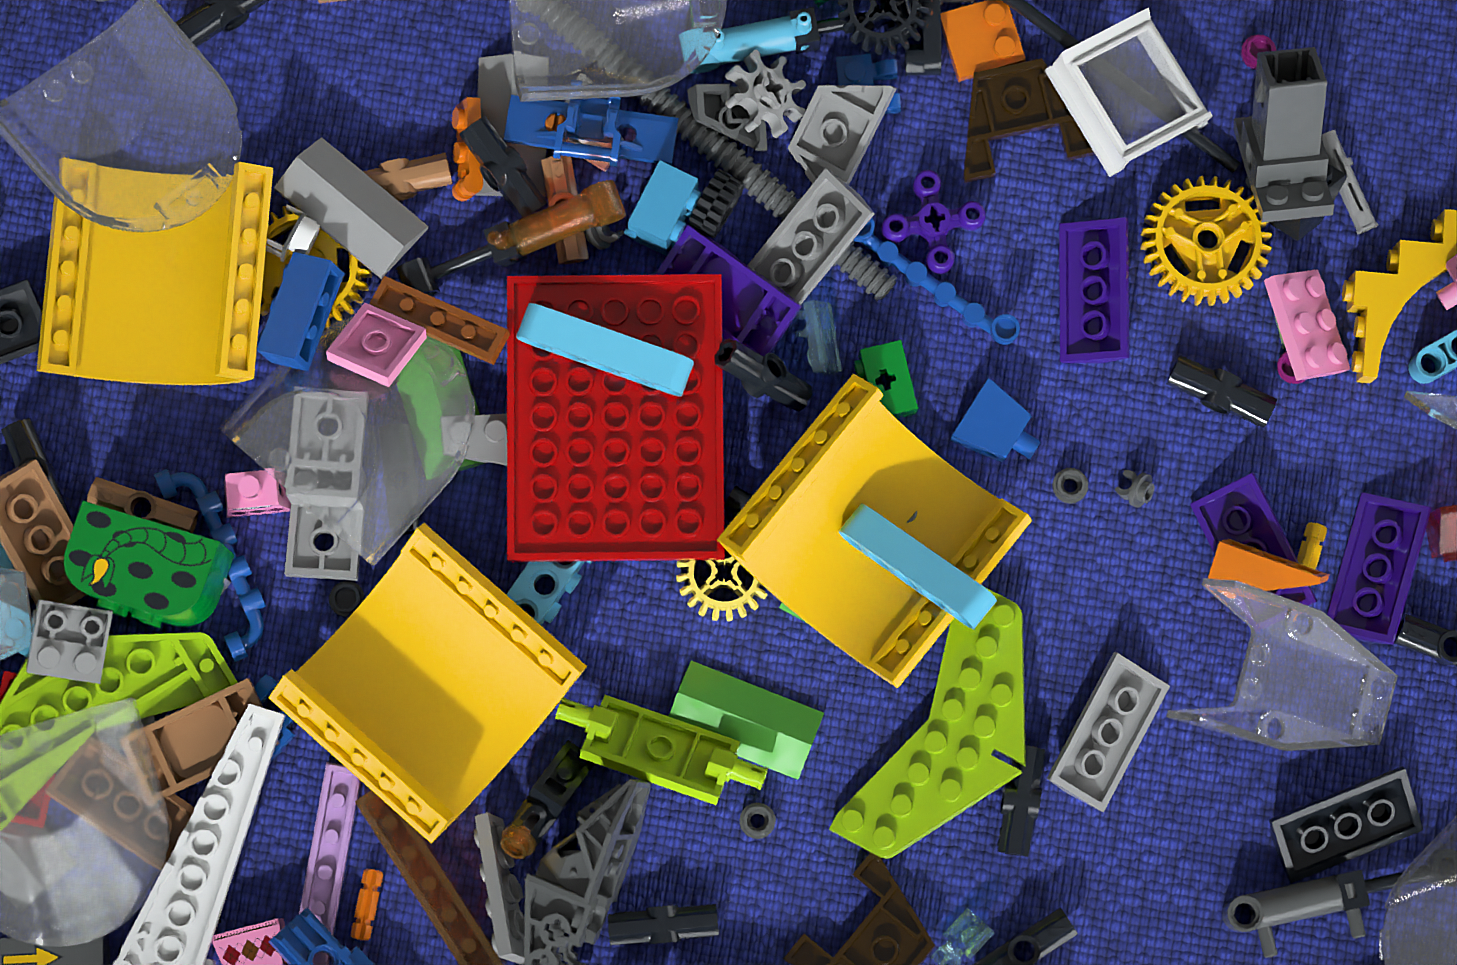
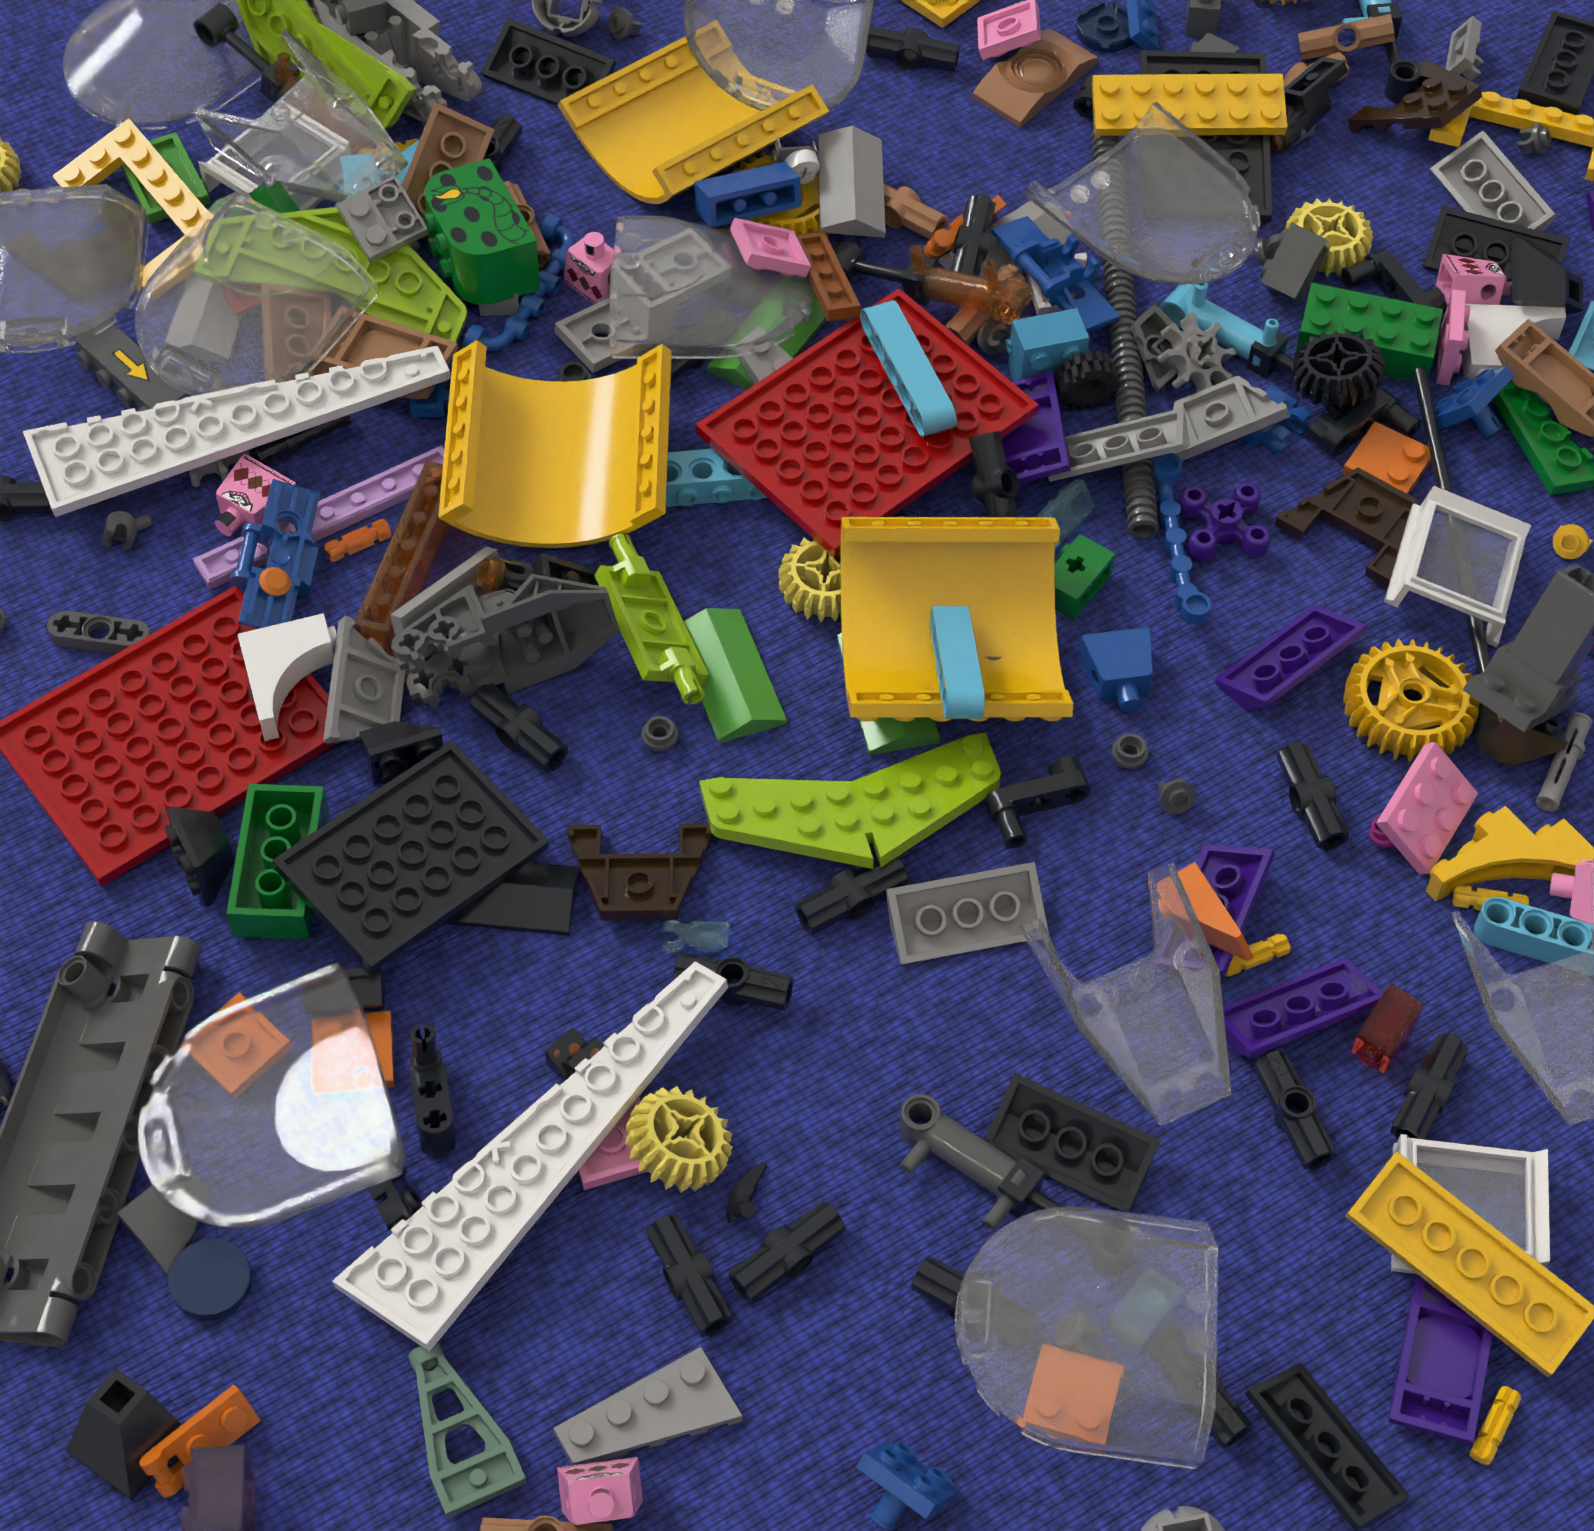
camera: 50 degrees right, 25 degrees down
none -> black beam [985,755,1091,849]
none -> yellow axle [1452,884,1529,910]

